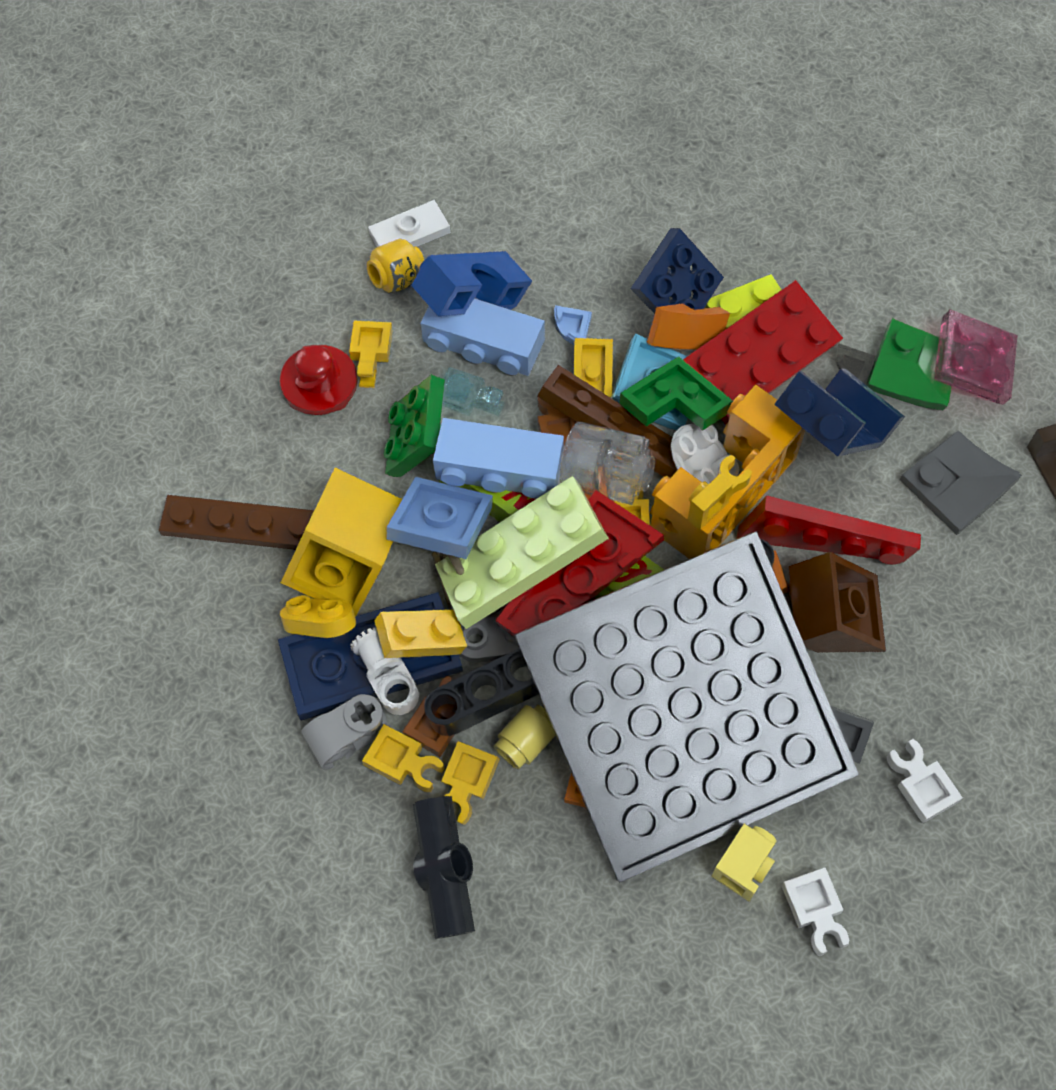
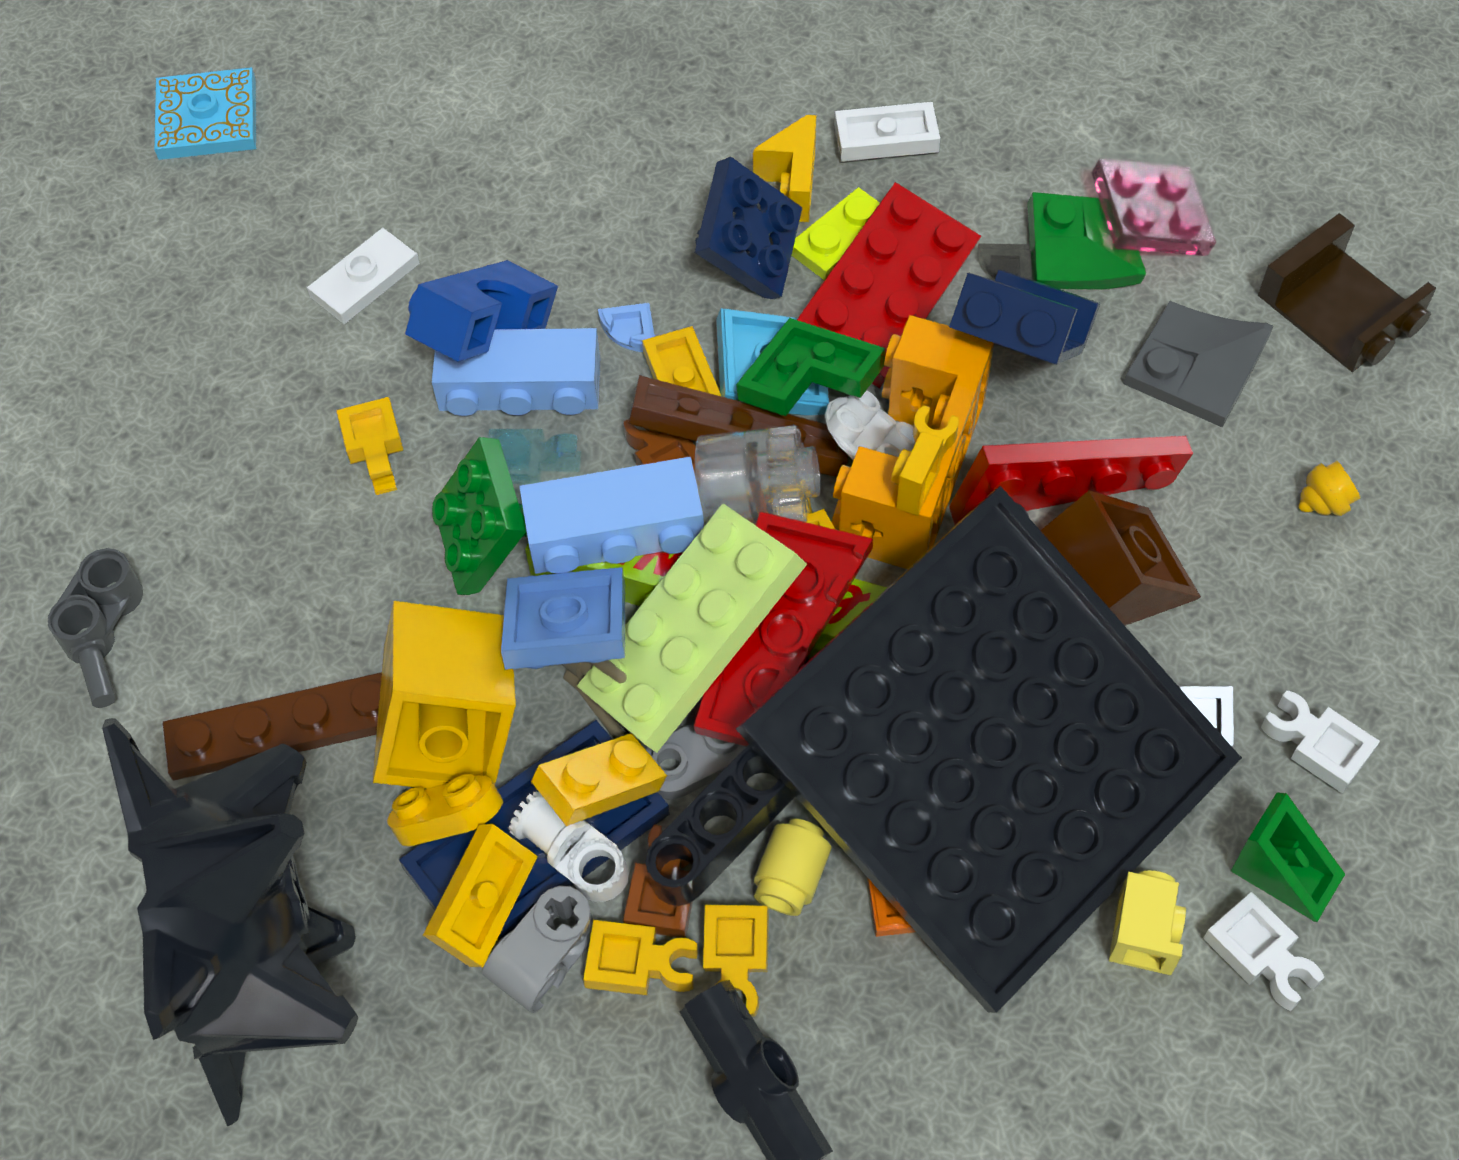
camera: 20 degrees left, 5 degrees down
red plate [280,345,358,415] -> none
yellow head [367,238,424,293] -> none
orange slope [647,304,730,349] -> none
none -> dark grey beam [48,548,143,708]
none -> black piece [102,718,359,1126]
none -> medium azure plate [154,67,256,160]
none -> yellow plate [423,824,538,967]
none -> yellow slope [753,115,816,222]
none -> white plate [834,102,940,162]
none -> green slope [1231,792,1345,922]
none -> yellow plate [1298,461,1361,516]

